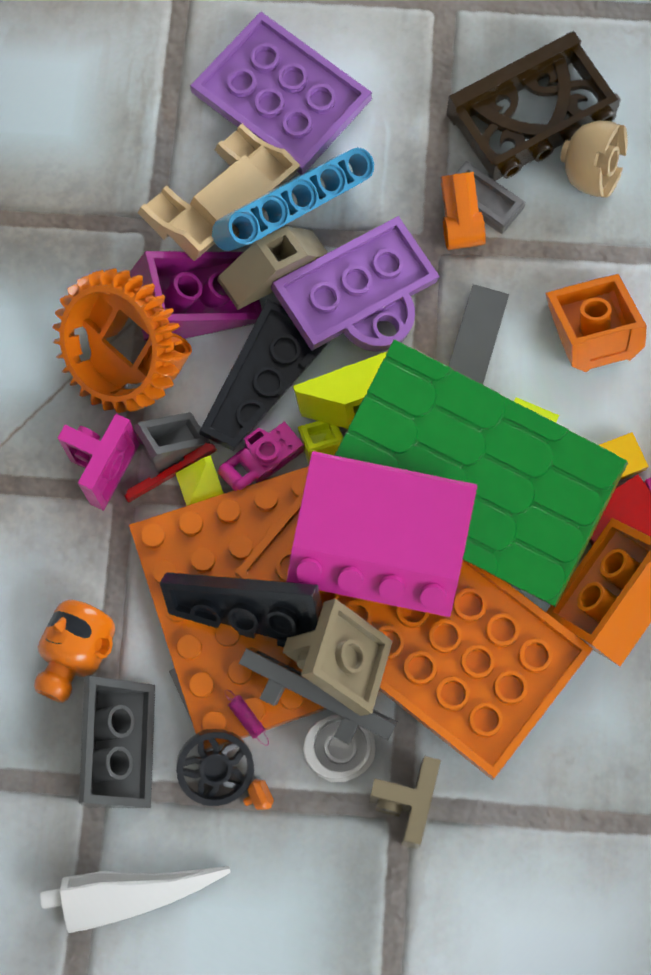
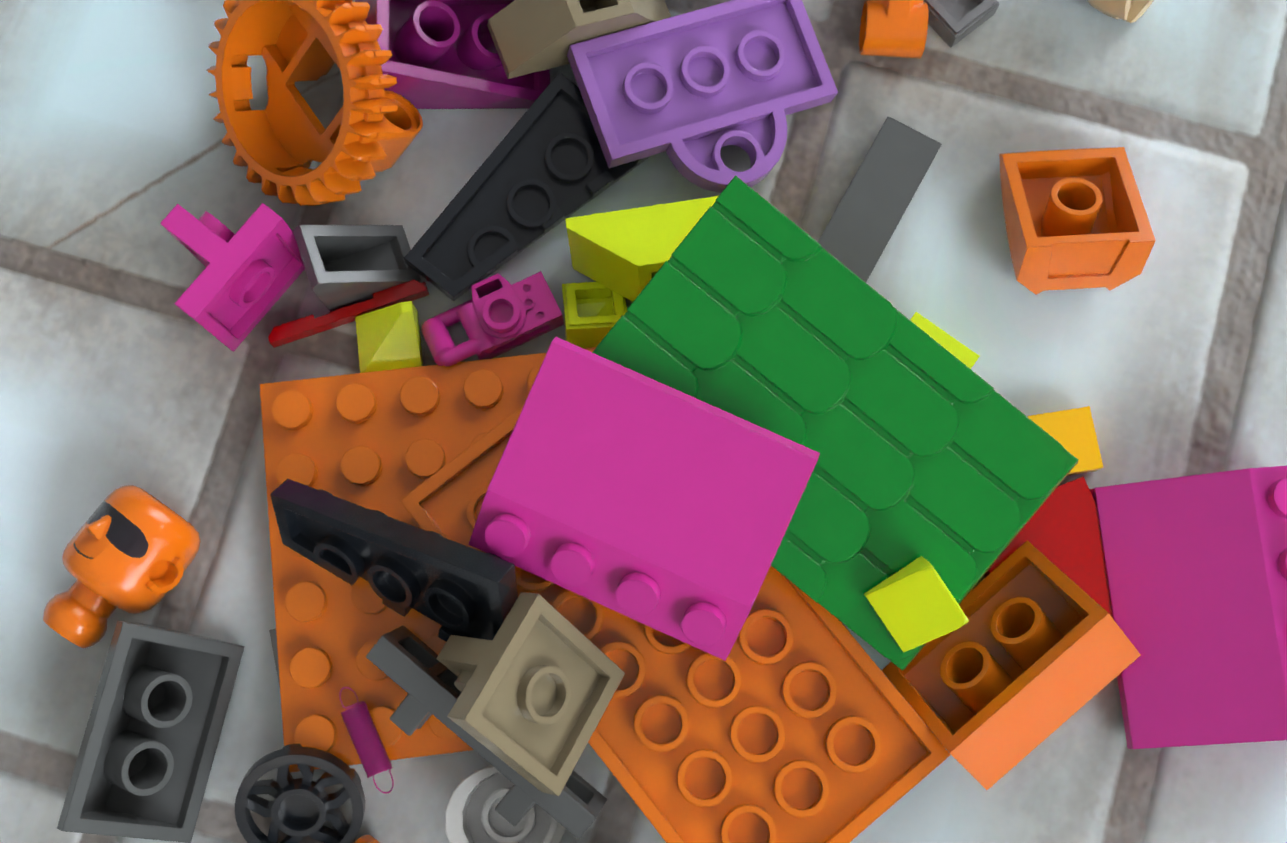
camera: 10 degrees right, 5 degrees up
none -> neon yellow slope [864,556,969,653]

